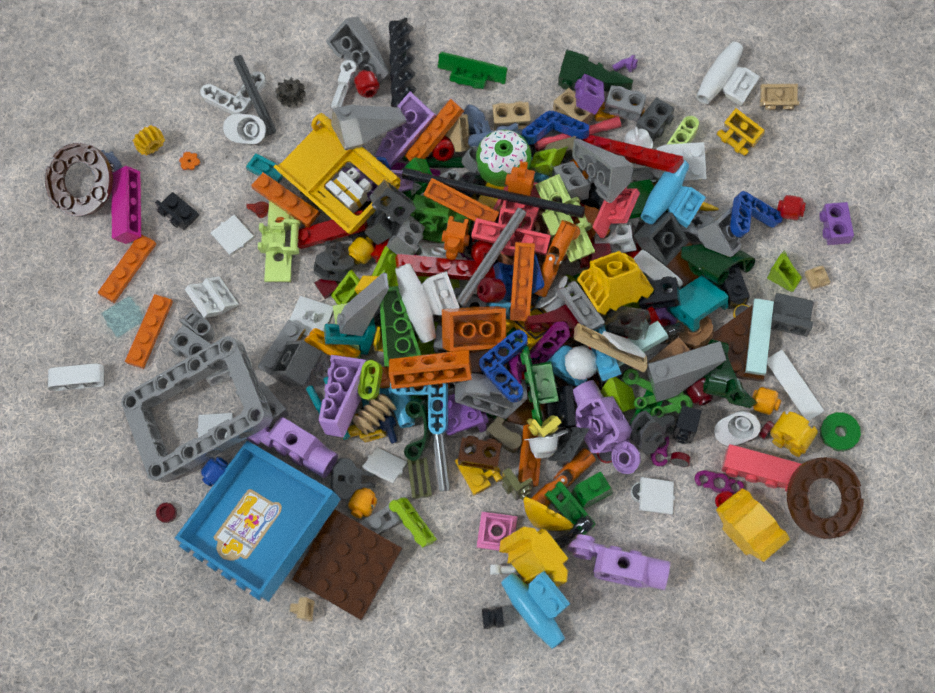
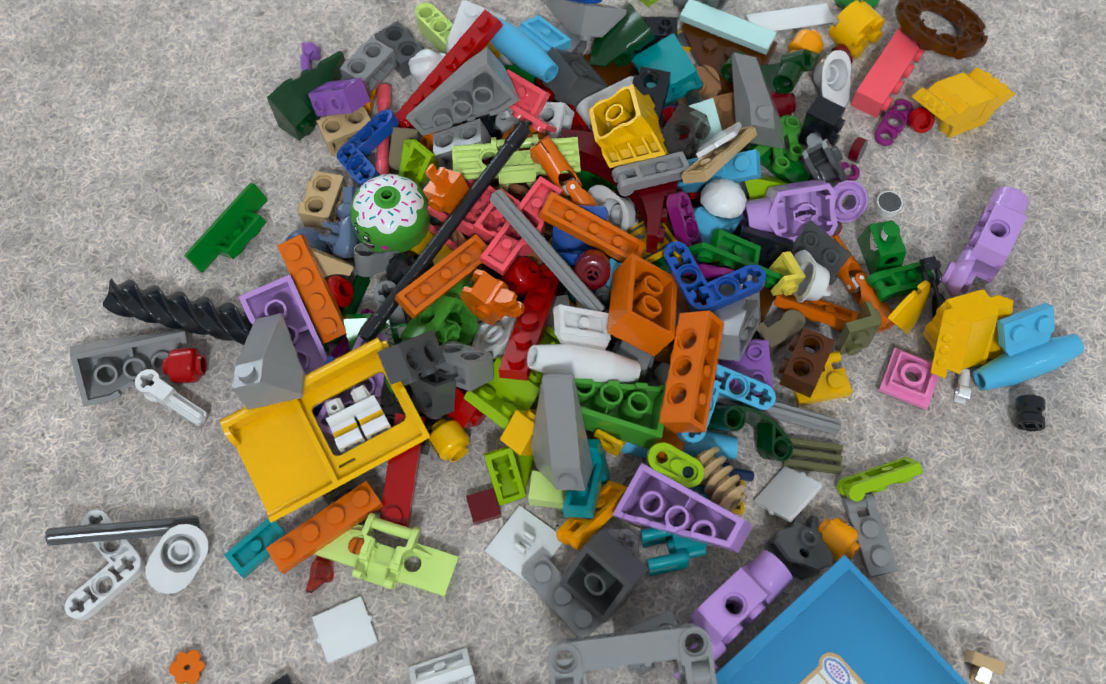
camera: 75 degrees left, 5 degrees down
clear smoke gear [275,77,306,108] -> none
reddish brown plate [292,509,403,620] -> none
dark grey hinge [313,241,354,281] -> none
white piece [638,477,675,515] -> none

